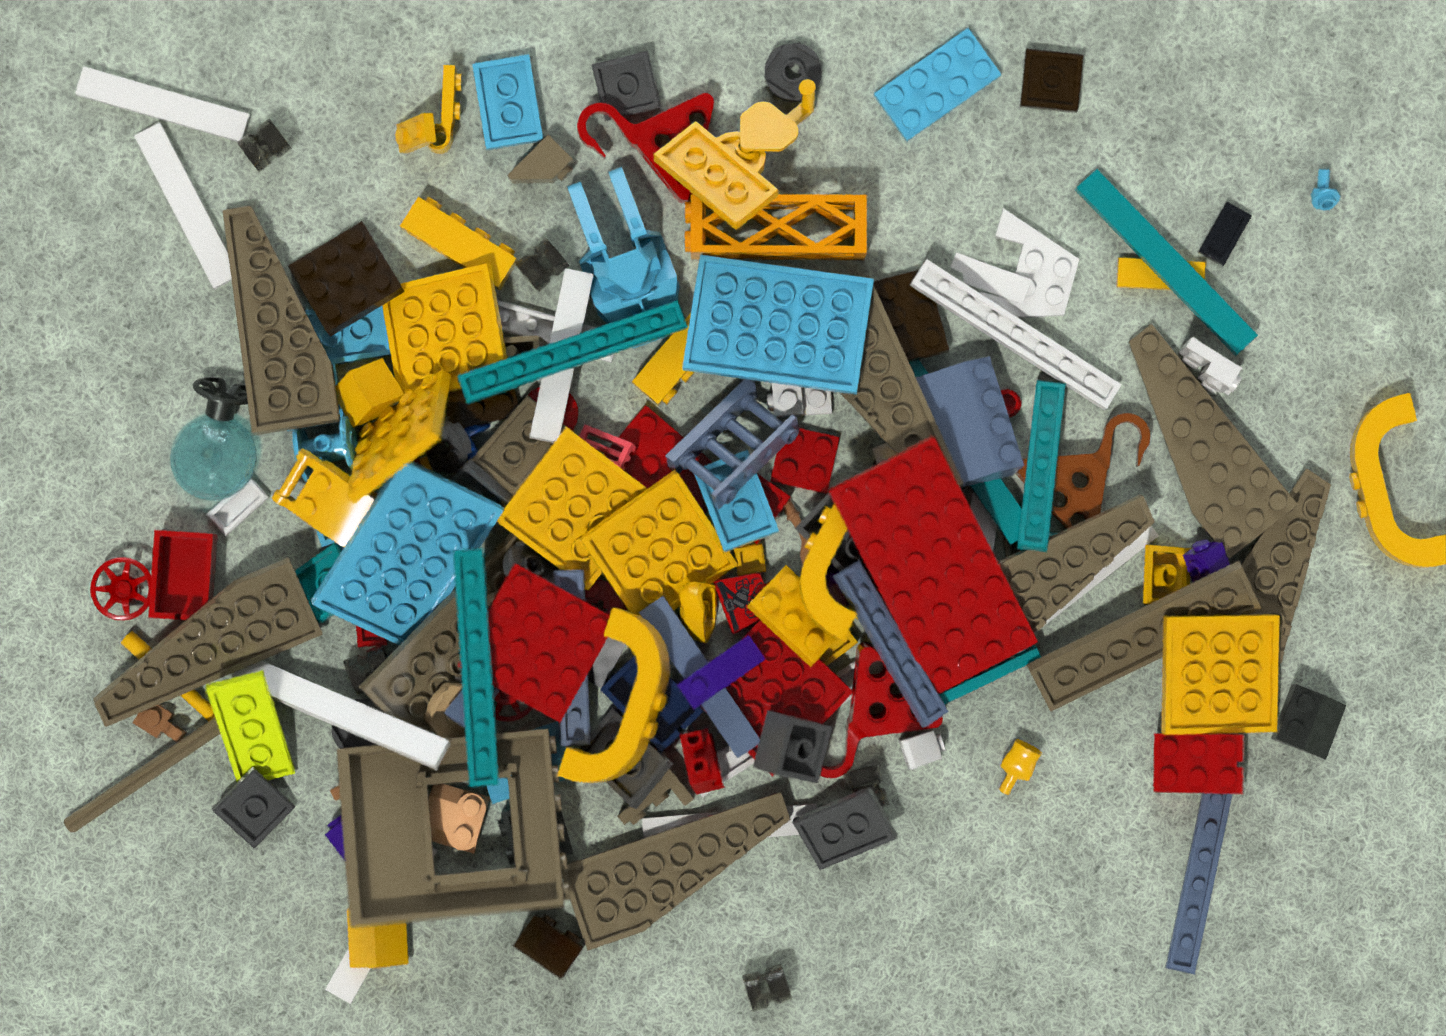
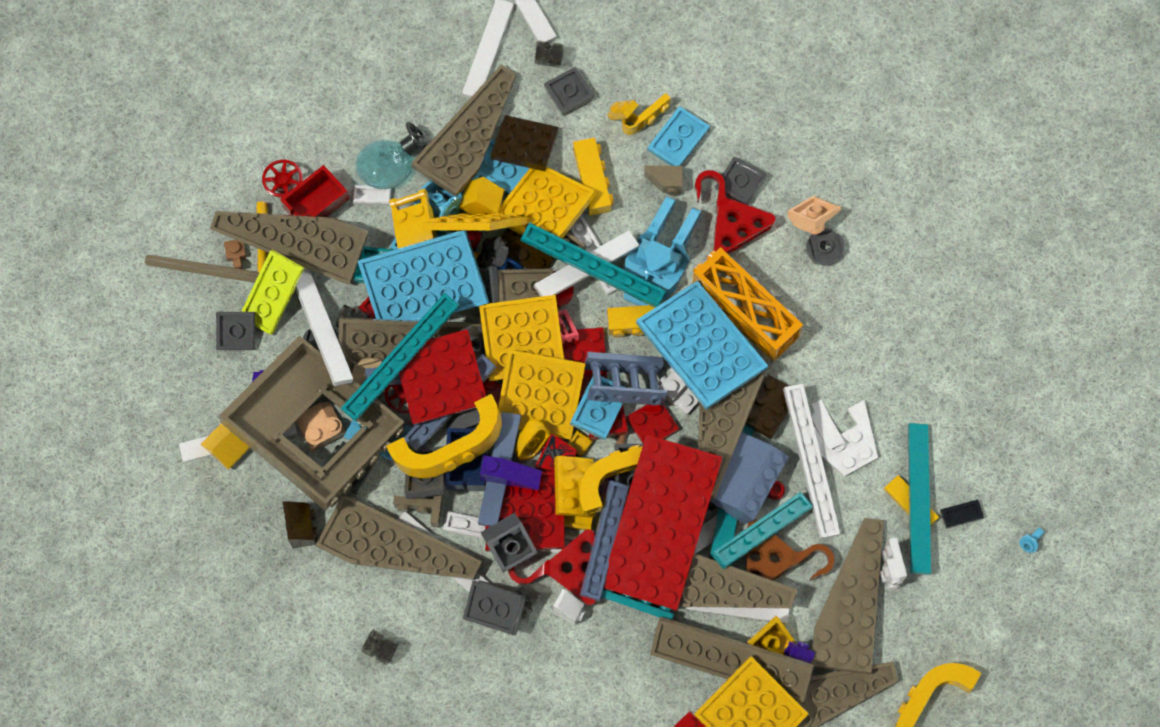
camera: 45 degrees right, 15 degrees down
clear smoke wheel [515,237,570,292] -> none
yellow plate [654,79,816,230] -> none
red hips [679,728,725,795] -> none
medium azure plate [874,28,1002,142] -> none
yellow piece [999,739,1042,795] -> none
dark brown plate [1020,49,1084,113] -> none
none -> dark grey plate [544,66,594,115]
none -> light nougat slope [787,196,841,235]

